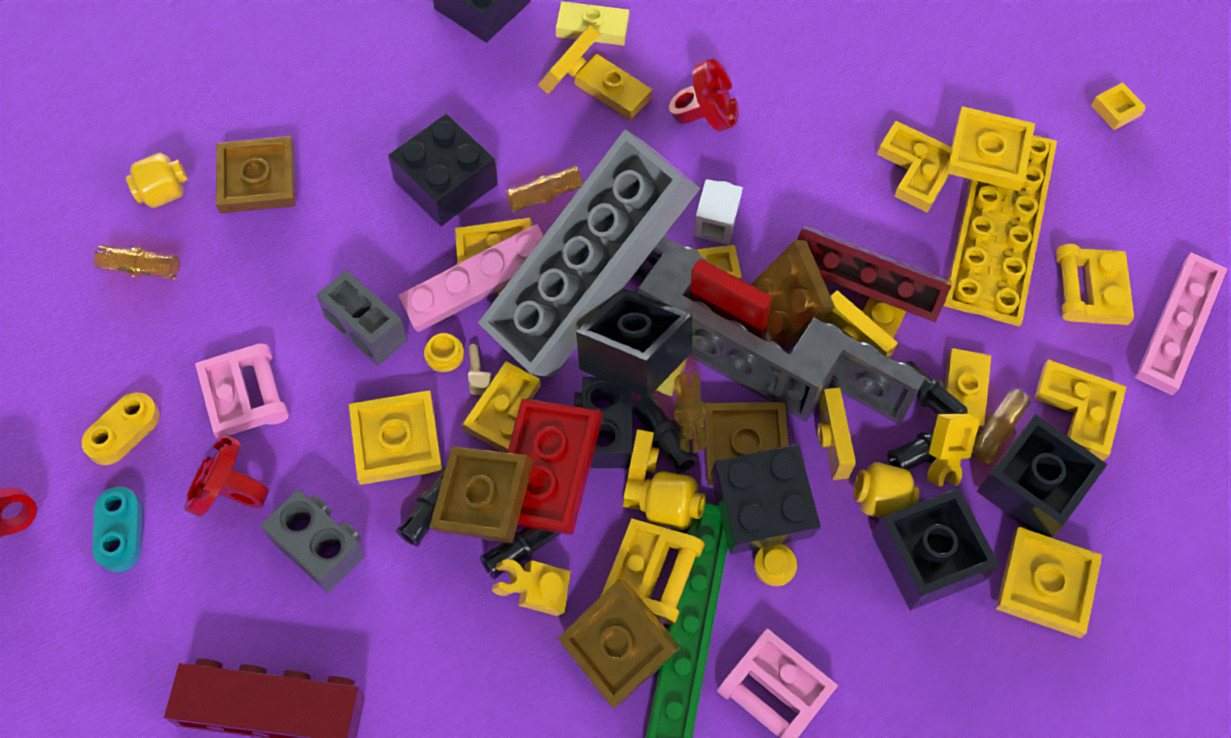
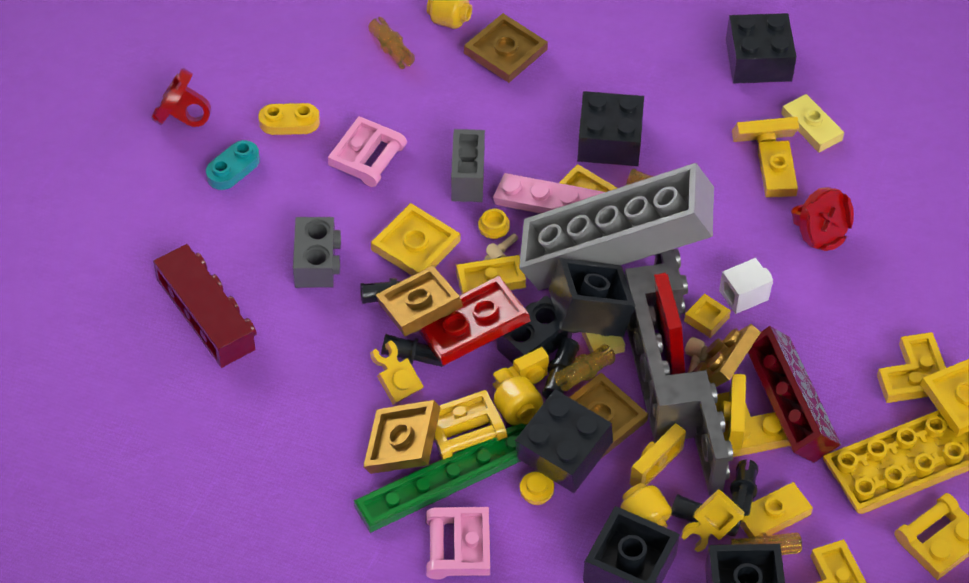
camera: 50 degrees right, 10 degrees down
red tile [184,435,270,517] -> none

